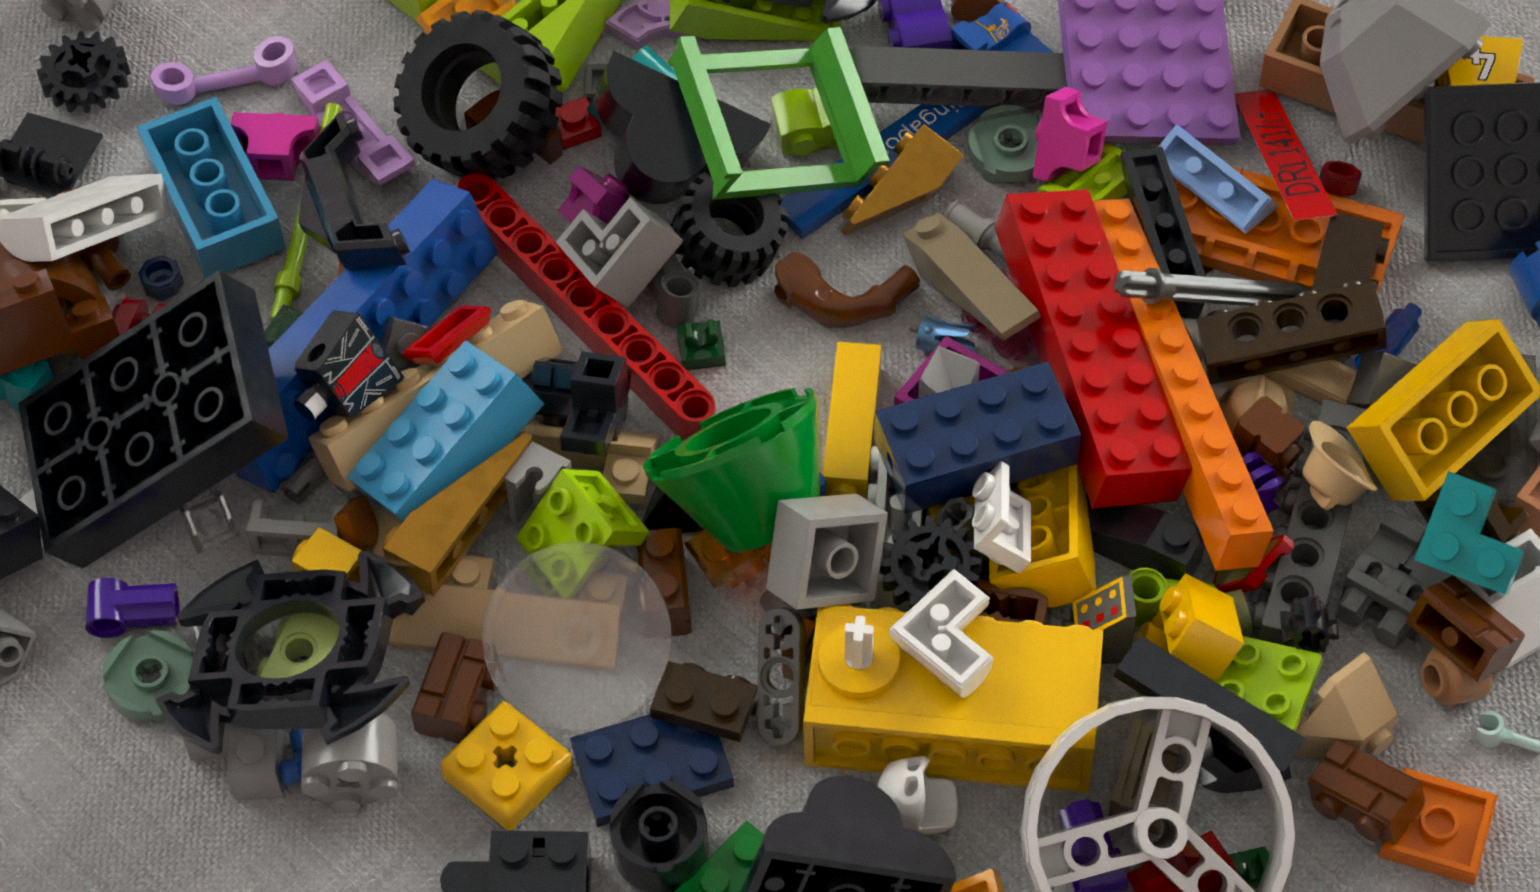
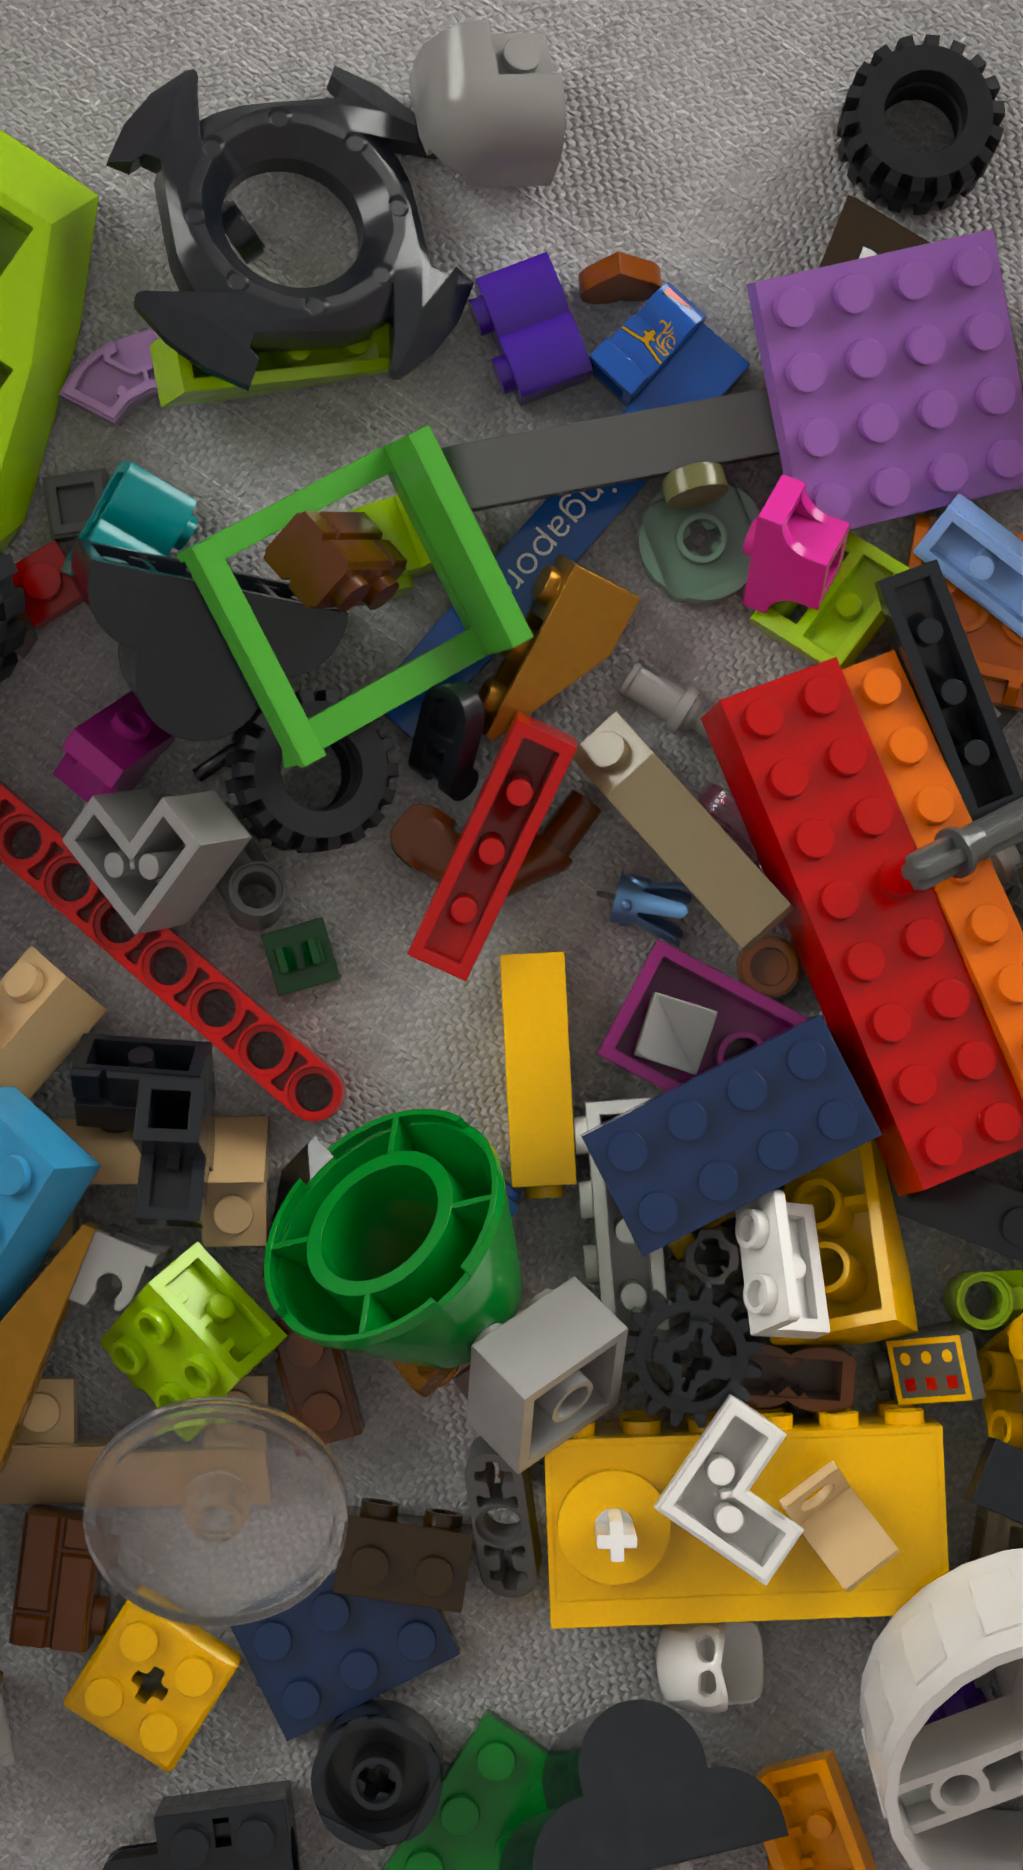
camera: 10 degrees left, 30 degrees up
none -> reddish brown brick [263,511,407,612]
none -> red slope [407,711,577,981]
none -> black plate [408,681,485,801]
none -> olive tile [661,461,729,510]
none -> tan bracket [779,1460,900,1592]

